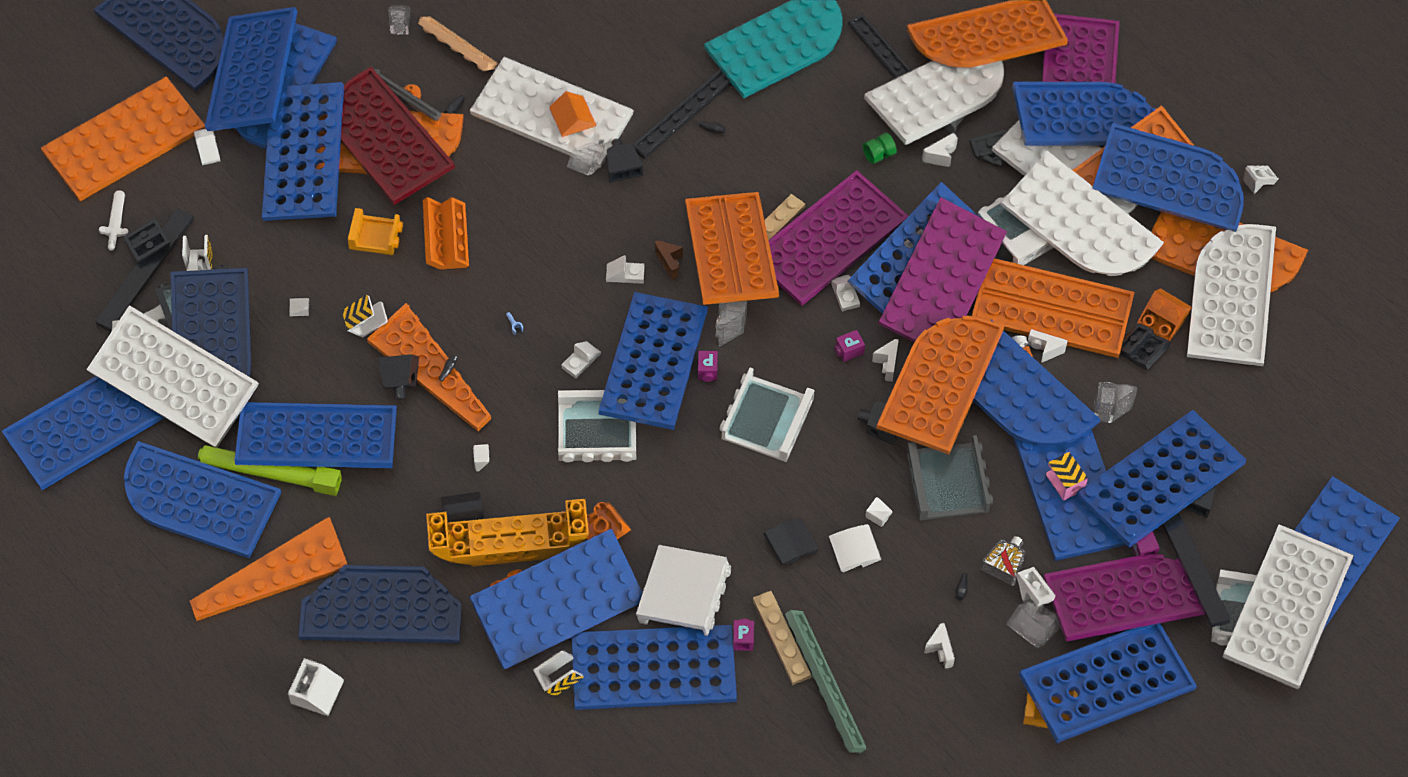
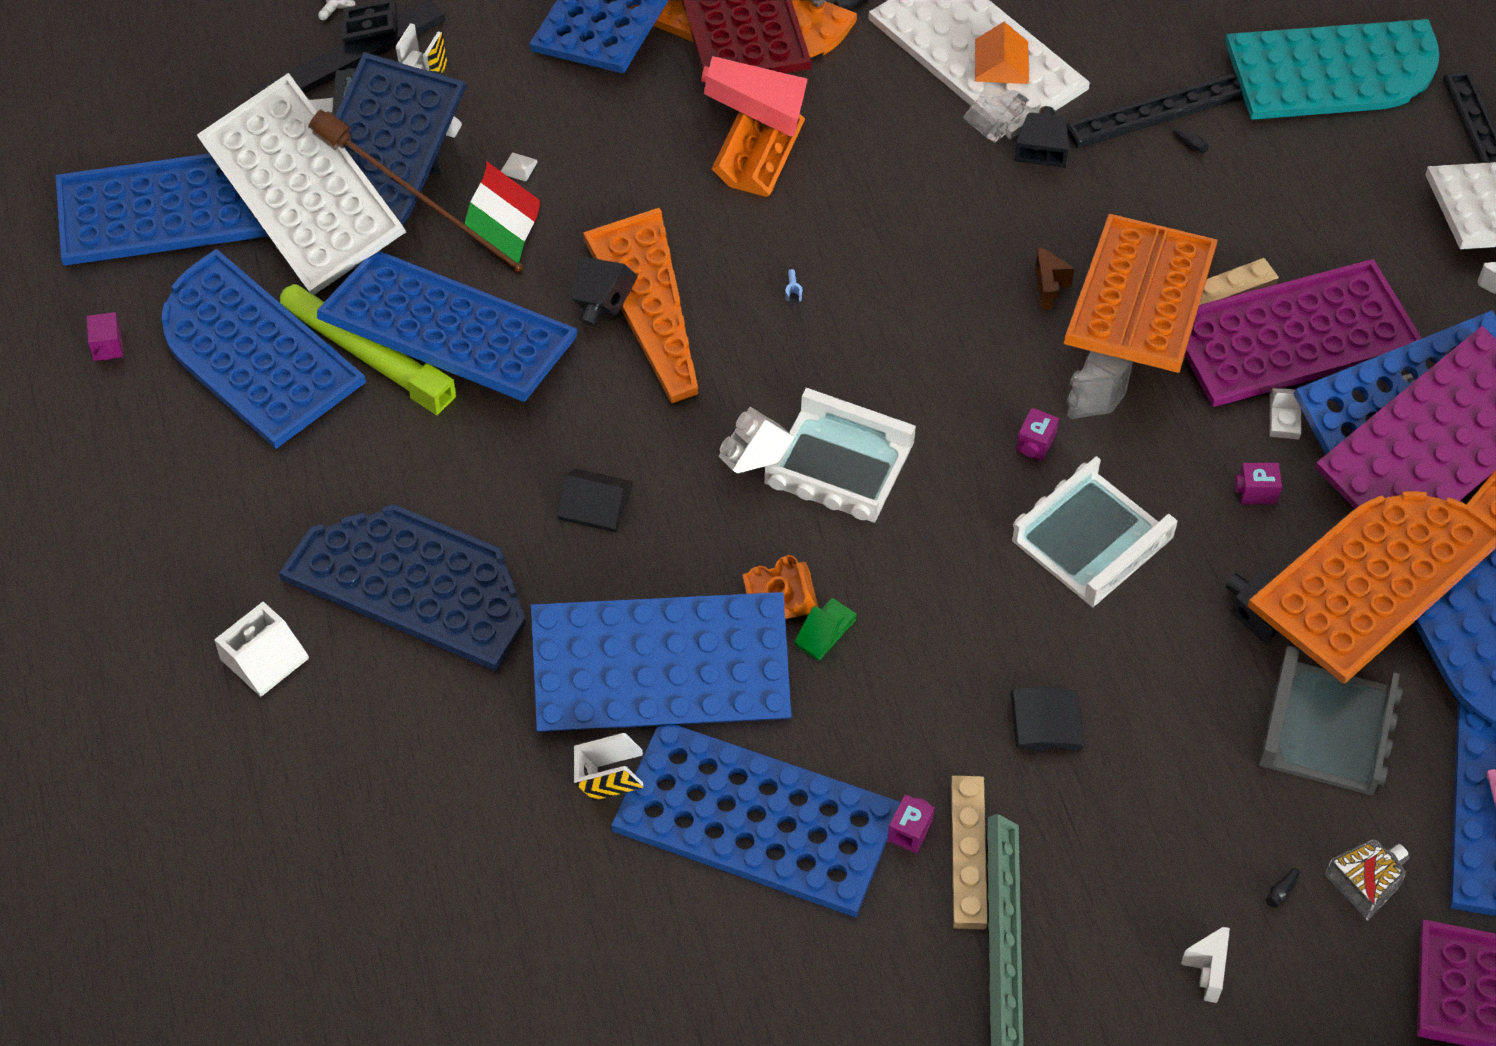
camera: 25 degrees right, 5 degrees down
orange wing [190,517,348,621] -> none
piece [342,295,388,338] -> none
light orange panel [348,208,403,255] -> none
light orange slope [426,499,589,566] -> none
black piece [439,355,458,381] -> none
white slope [473,444,489,471] -> none
white slope [561,341,601,379] -> none
blue piece [599,292,708,430] -> none
white slope [606,256,645,283] -> none
white panel [636,545,731,636] -> none
white slope [829,524,881,572] -> none
green wheel [862,132,897,164] -> none
white slope [865,497,893,527] -> none
white slope [872,339,898,382] -> none
clear slope [1007,599,1061,648] -> none
white slope [1017,567,1055,606] -> none
none -> magenta brick [87,312,123,361]
none -> flag [308,109,540,272]
none -> coral slope [701,56,808,137]
none -> white slope [718,407,794,473]
none -> green slope [794,598,857,661]

